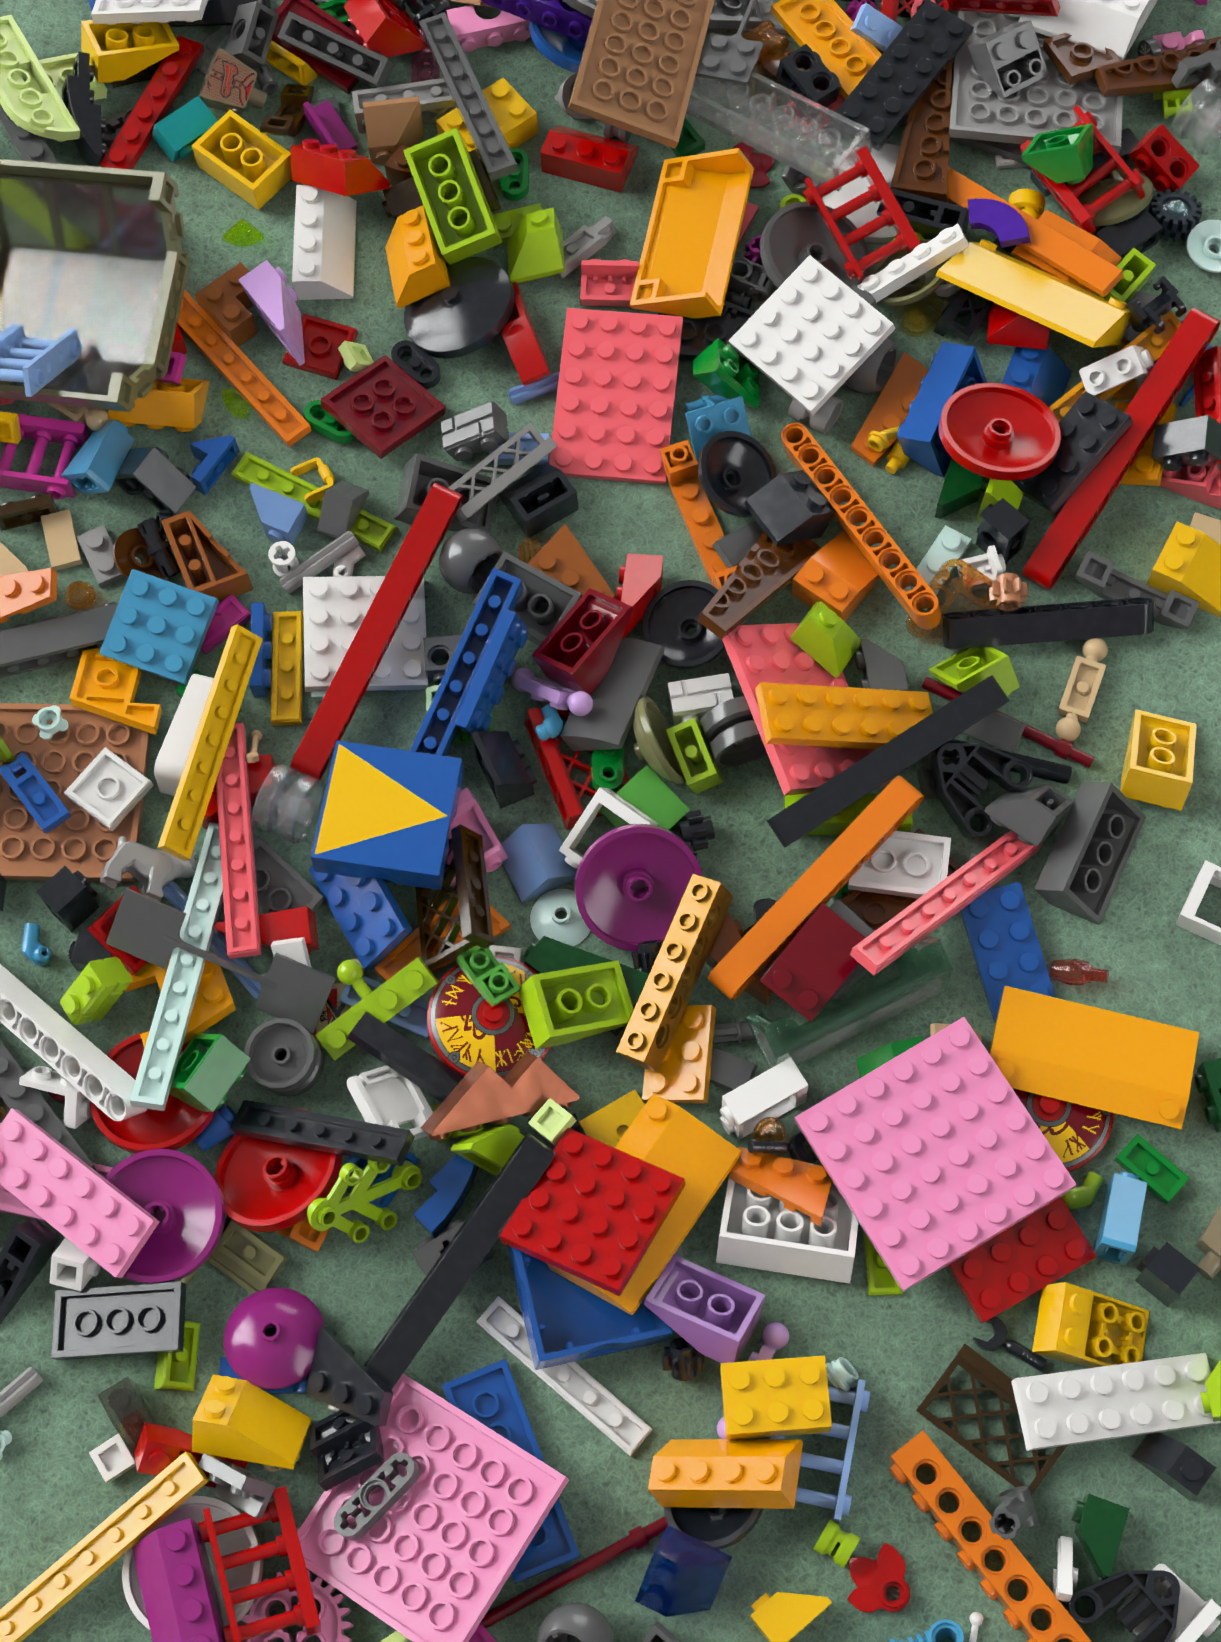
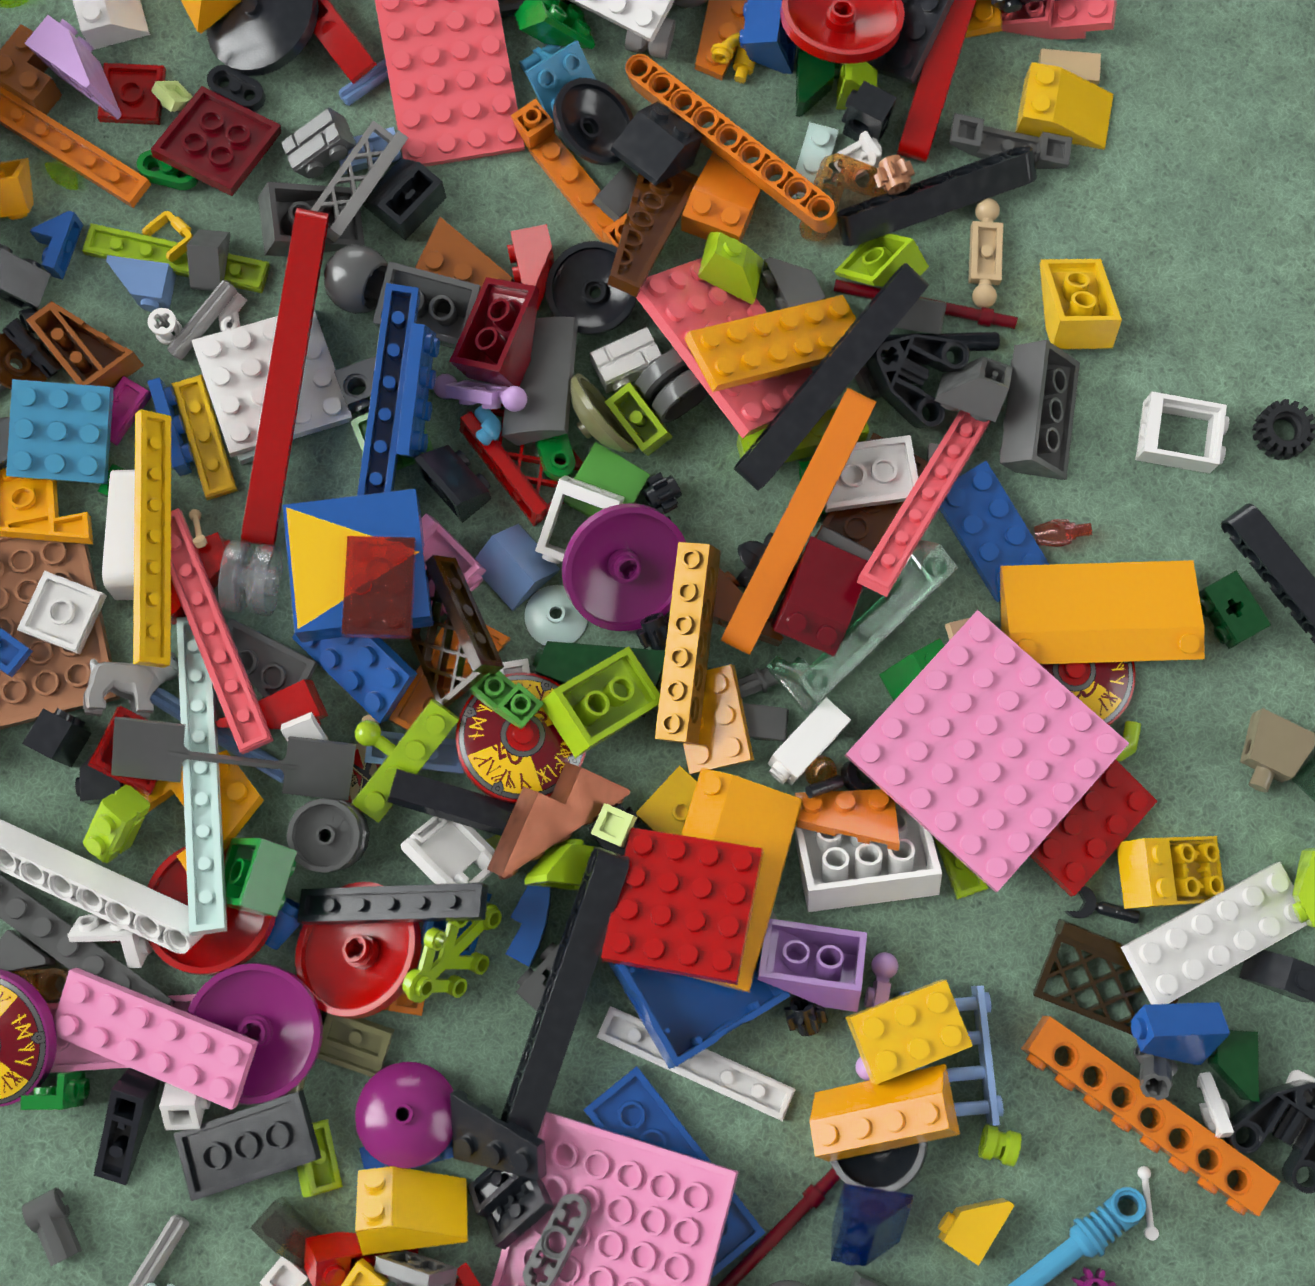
camera: 25 degrees left, 10 degrees up
dark azure arm [21,923,52,966] -> none
clear orange plate [518,537,541,564] -> none
light aqua plate [826,1357,859,1392] -> none
red plate [847,1543,910,1613] -> none
slope [1093,1172,1147,1266] -> none
green plate [1114,1134,1189,1205] -> none
black brick [1135,1242,1200,1307] -> none
none -> clear red plate [342,536,416,639]
none -> blue slope [1131,1002,1230,1065]

